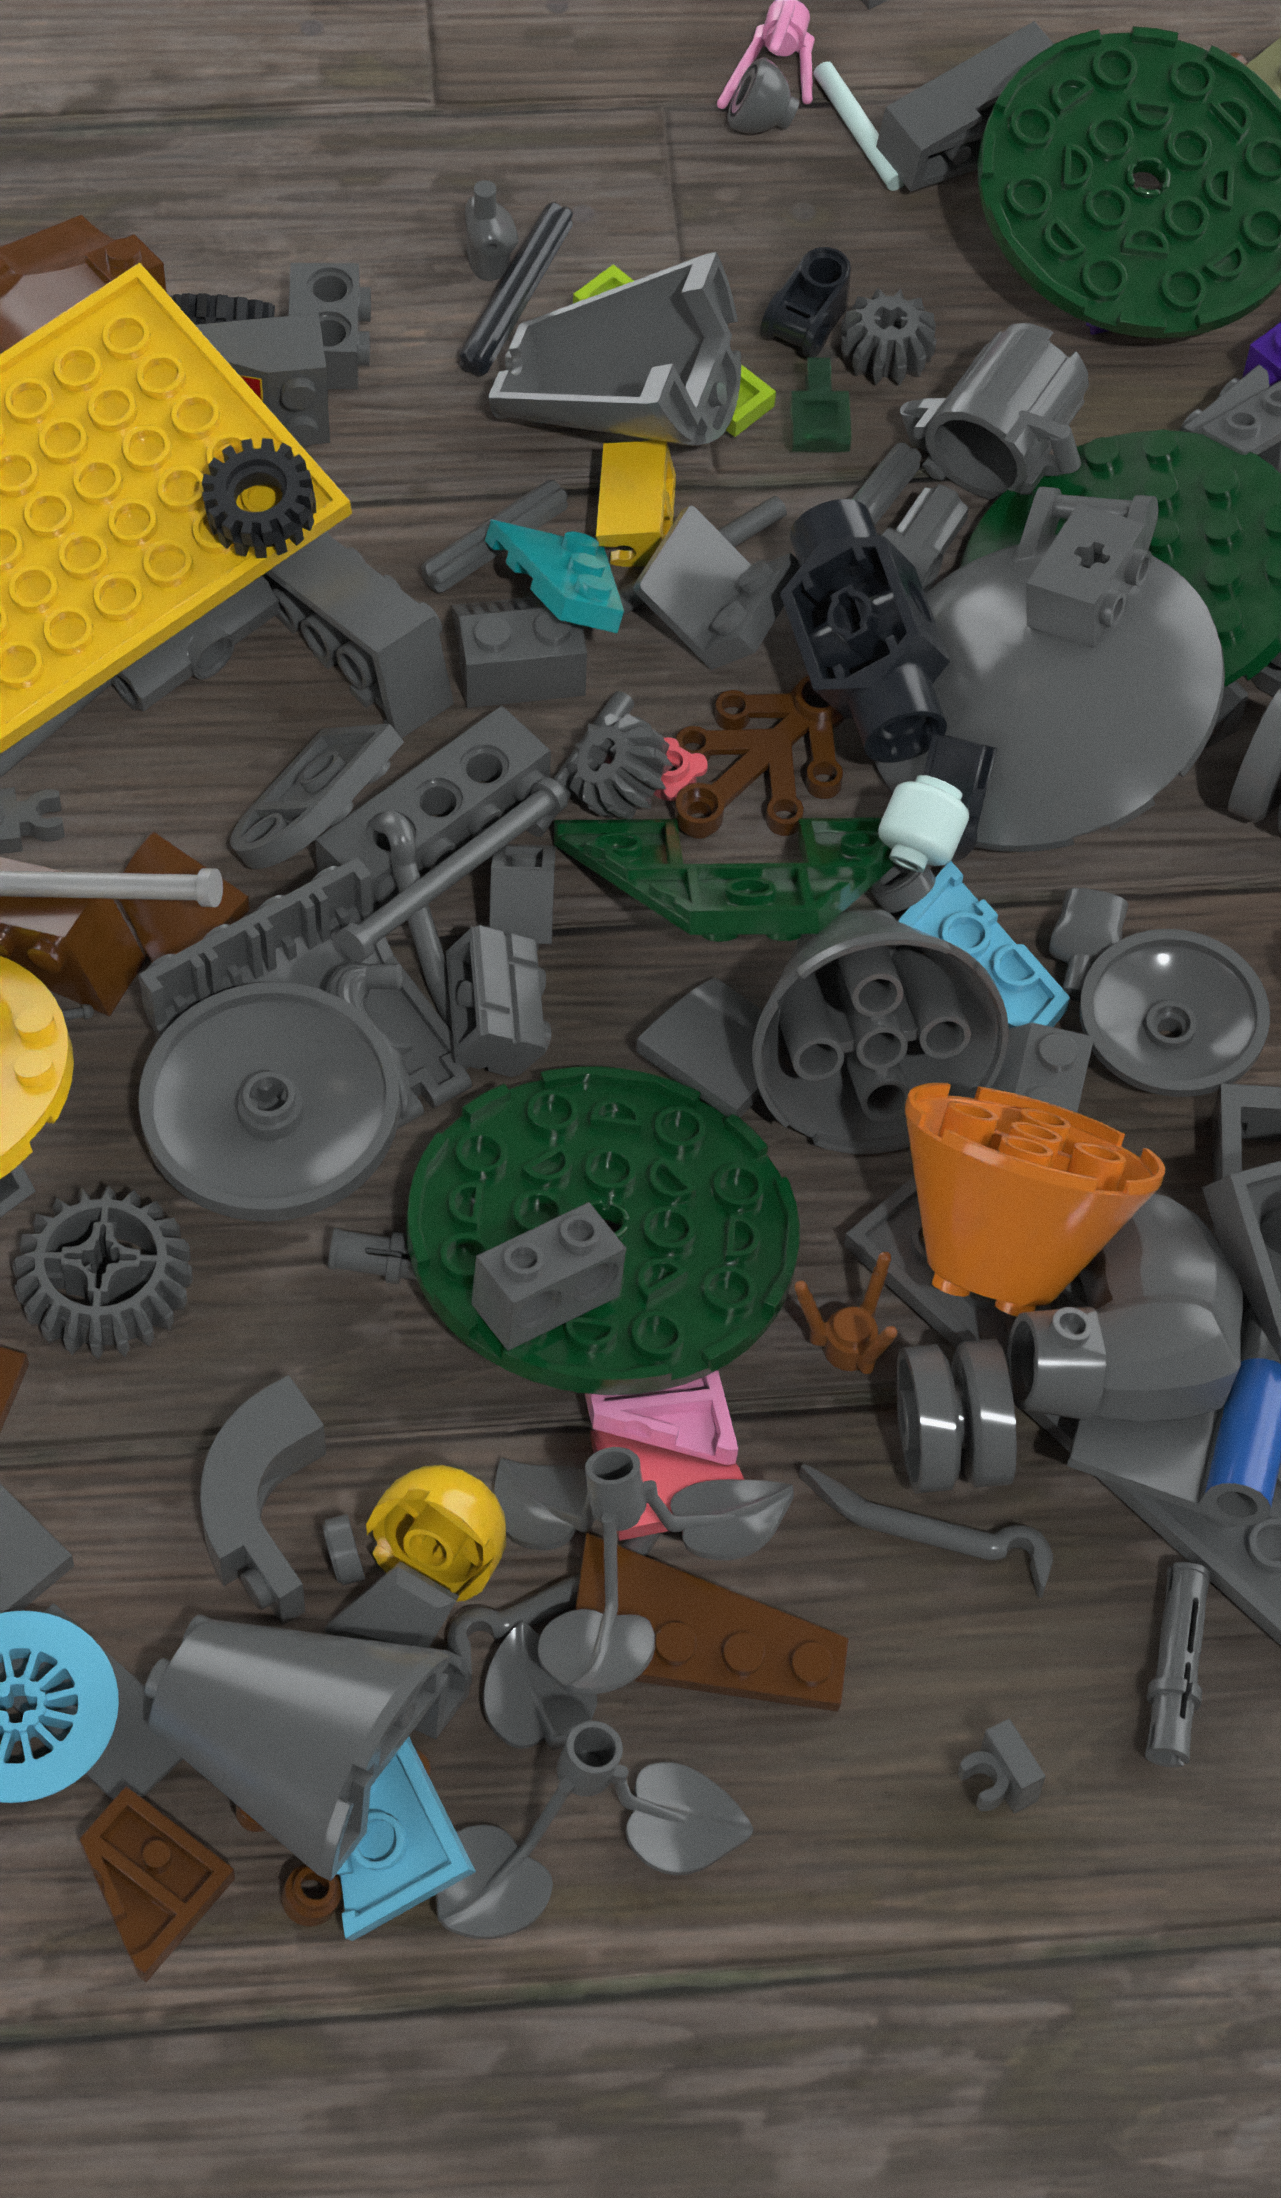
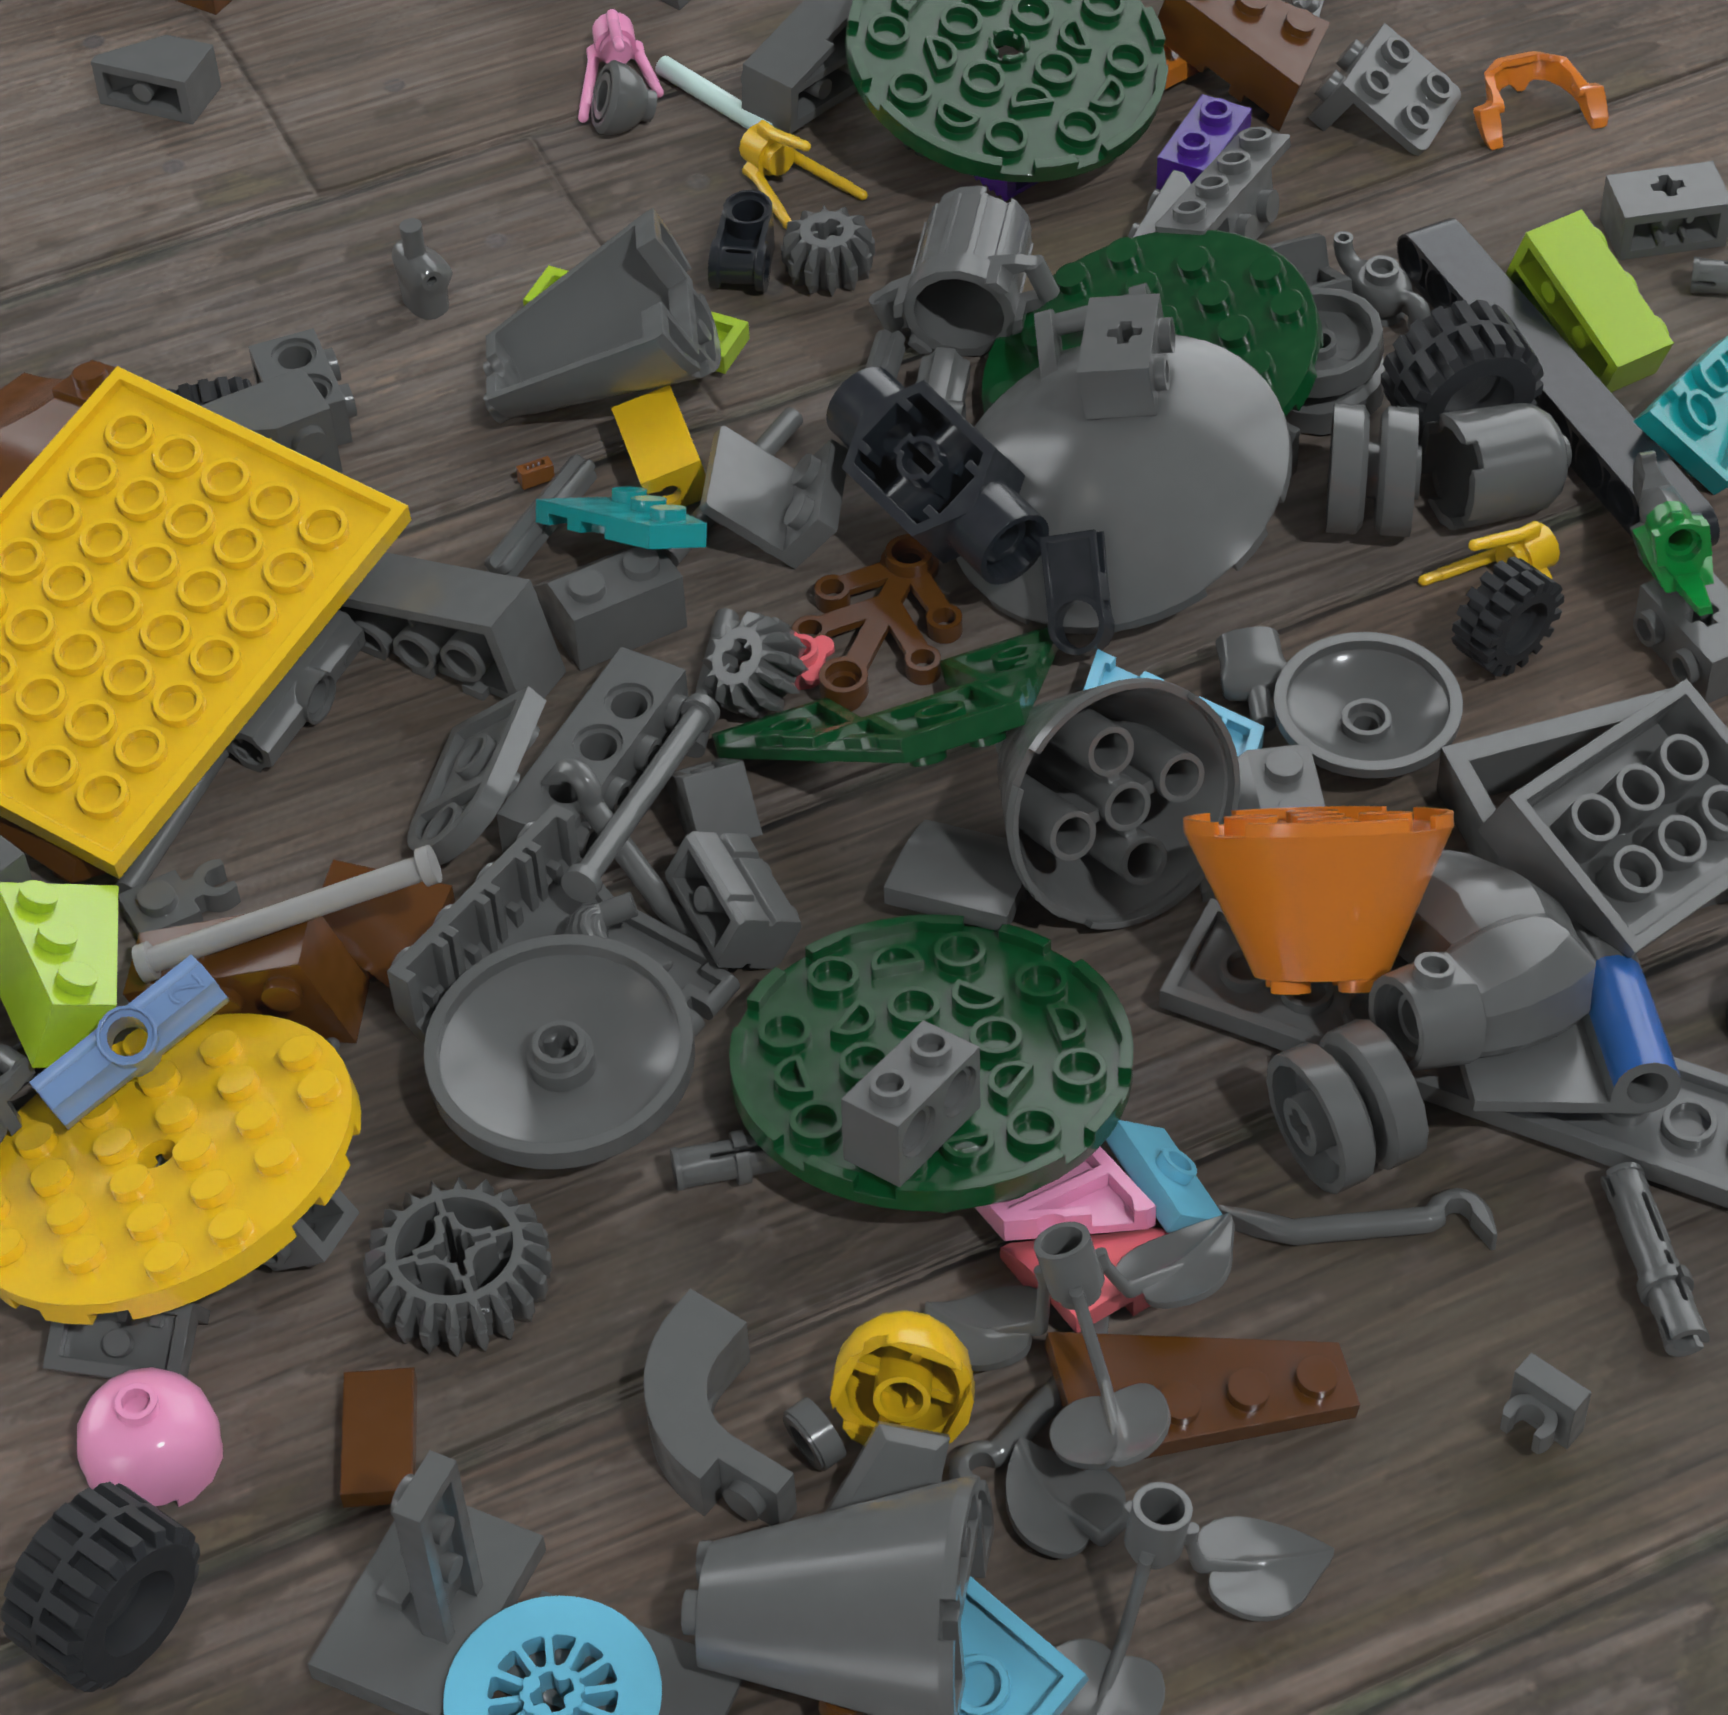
camera: 15 degrees left, 10 degrees down
black tyre [202,438,316,558] -> none
black axle [459,202,573,377] -> none
clear green plate [790,357,852,452] -> none
dark orange plant [794,1252,897,1374] -> none
dark grey tile [871,864,936,913] -> none
light aqua head [878,775,969,873] -> none
none -> dark orange piece [516,456,555,490]
none -> yellow plant [739,120,868,229]
none -> medium azure plate [1106,1120,1223,1233]

